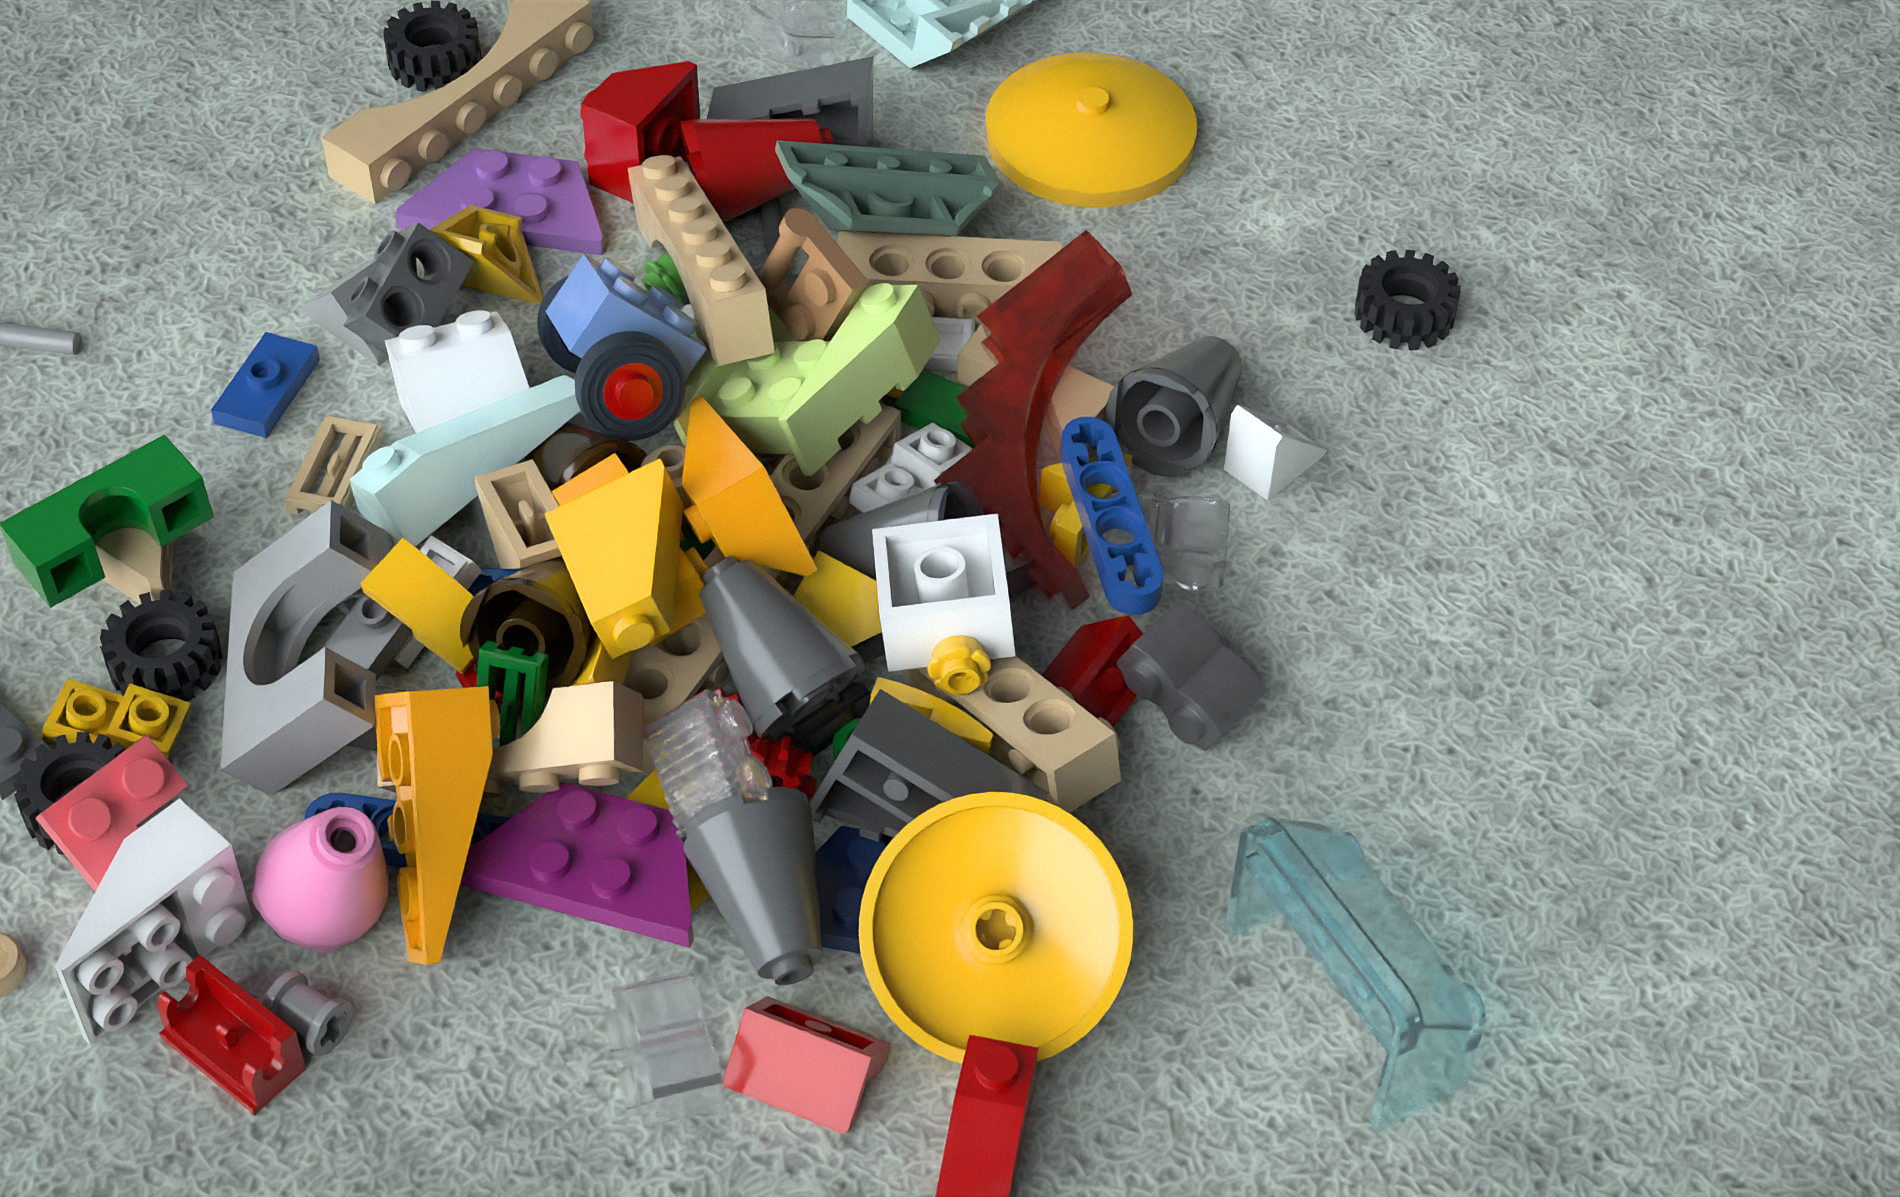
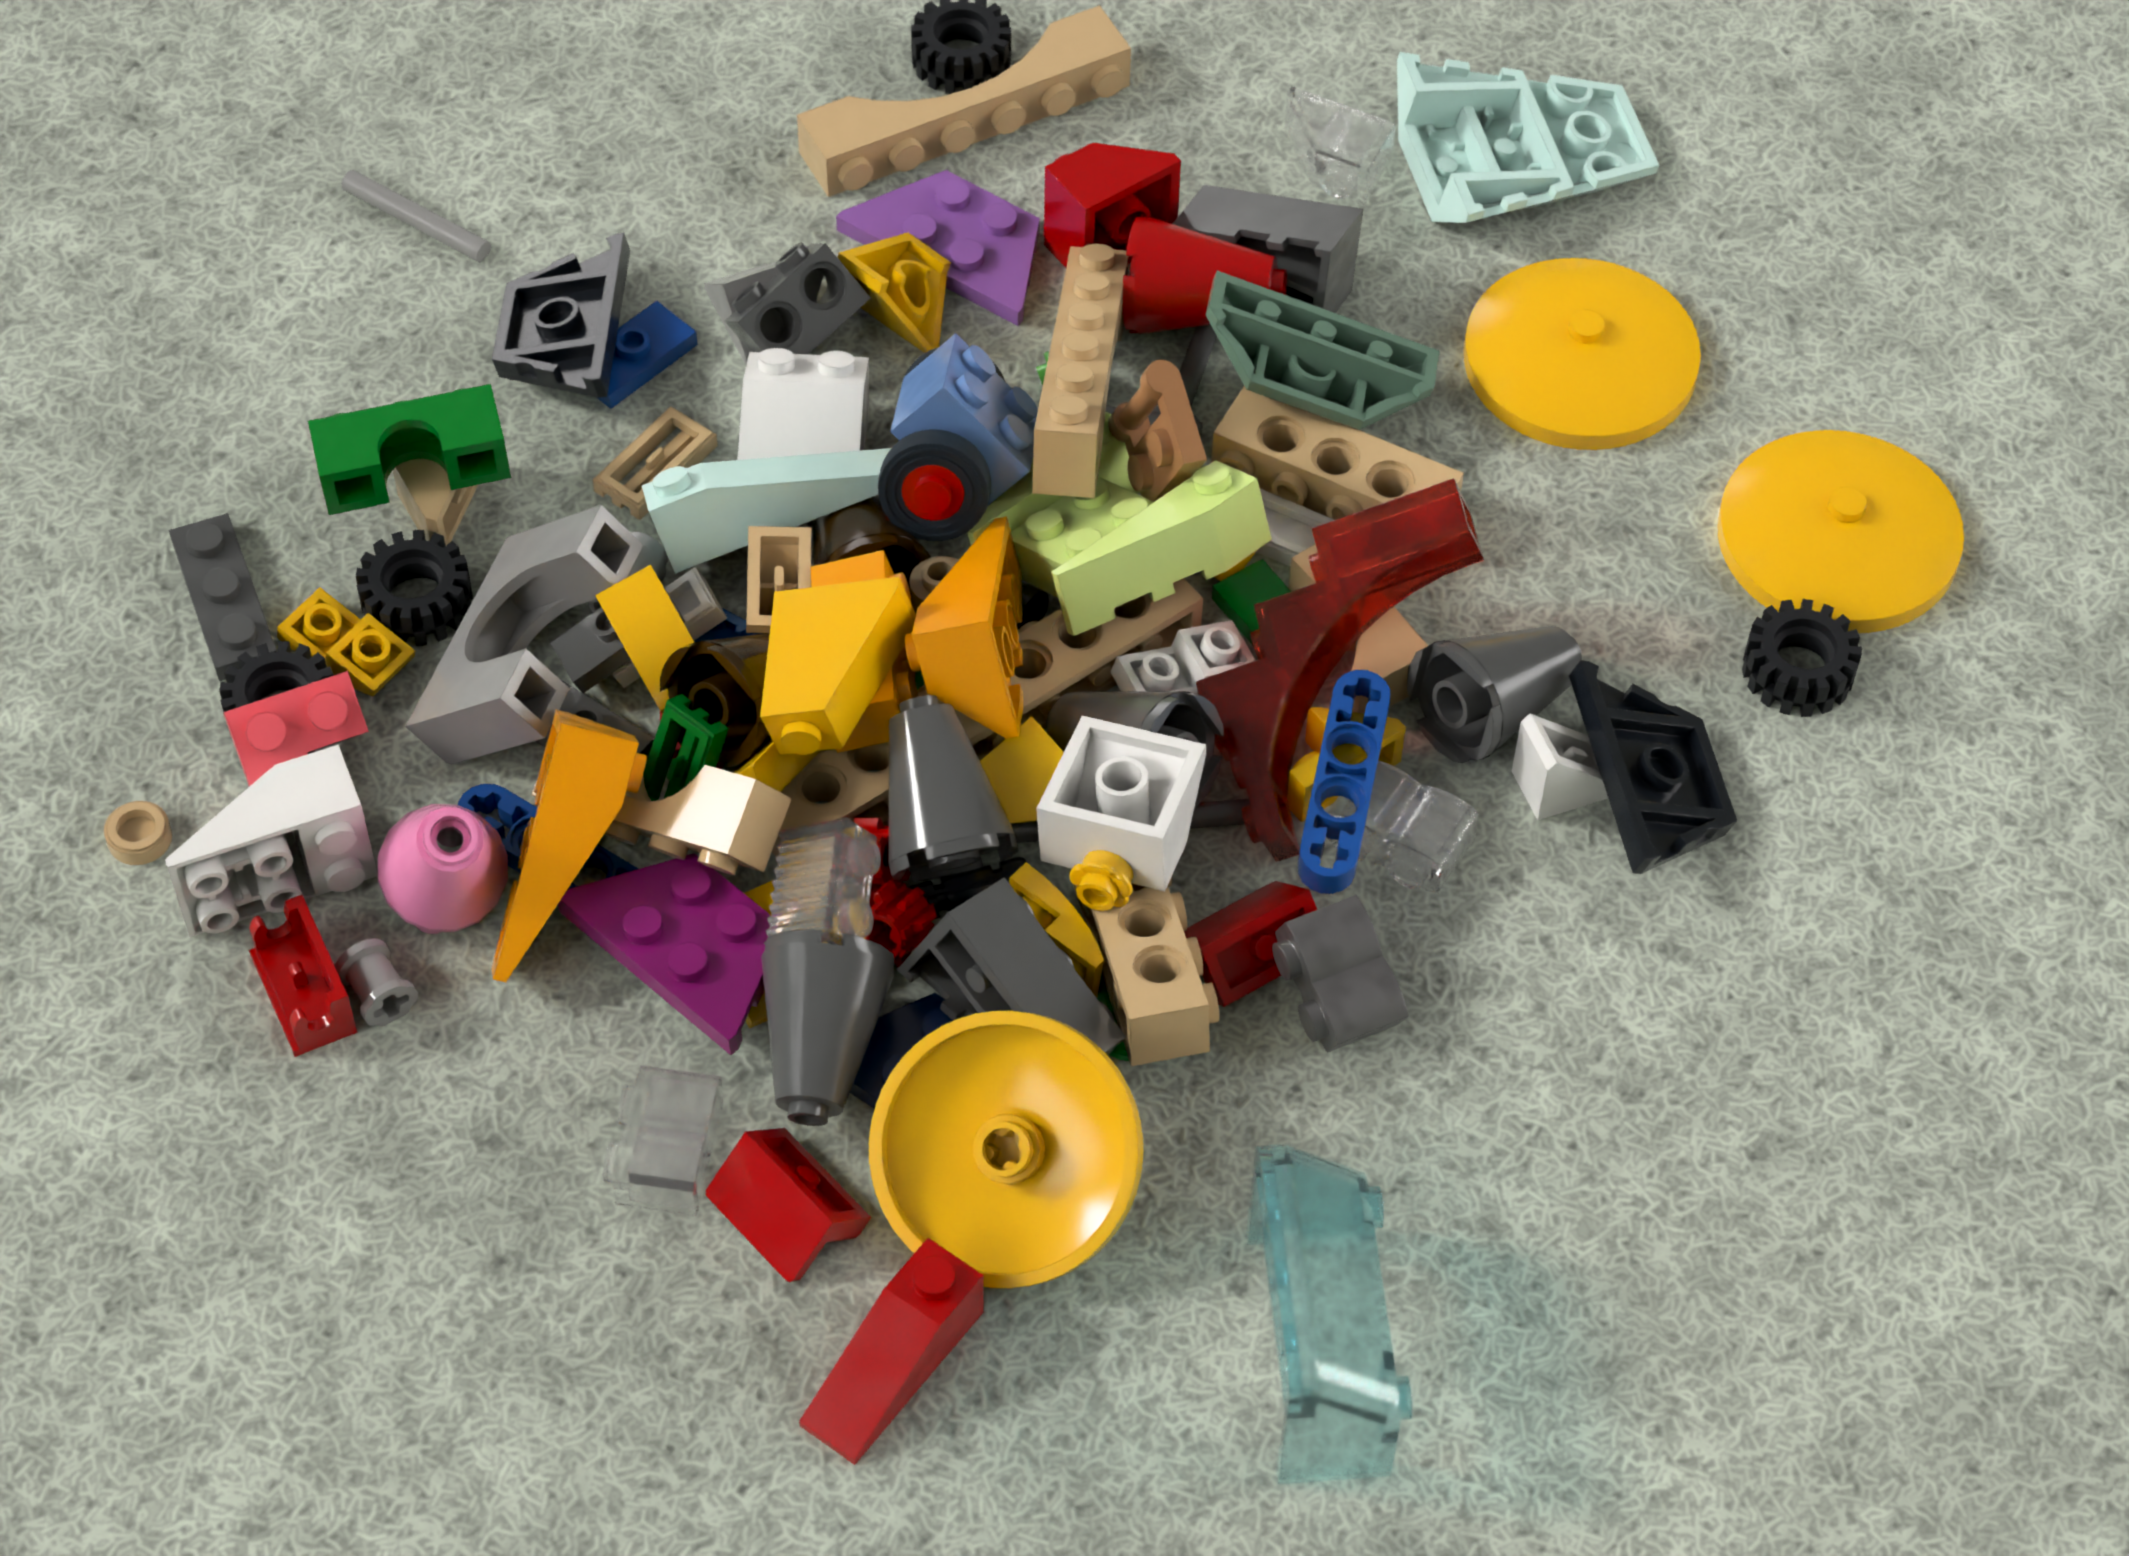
camera: 25 degrees right, 5 degrees up
none -> black wing [492,232,631,398]
none -> black wing [1569,660,1737,874]
none -> yellow dish [1717,430,1964,634]

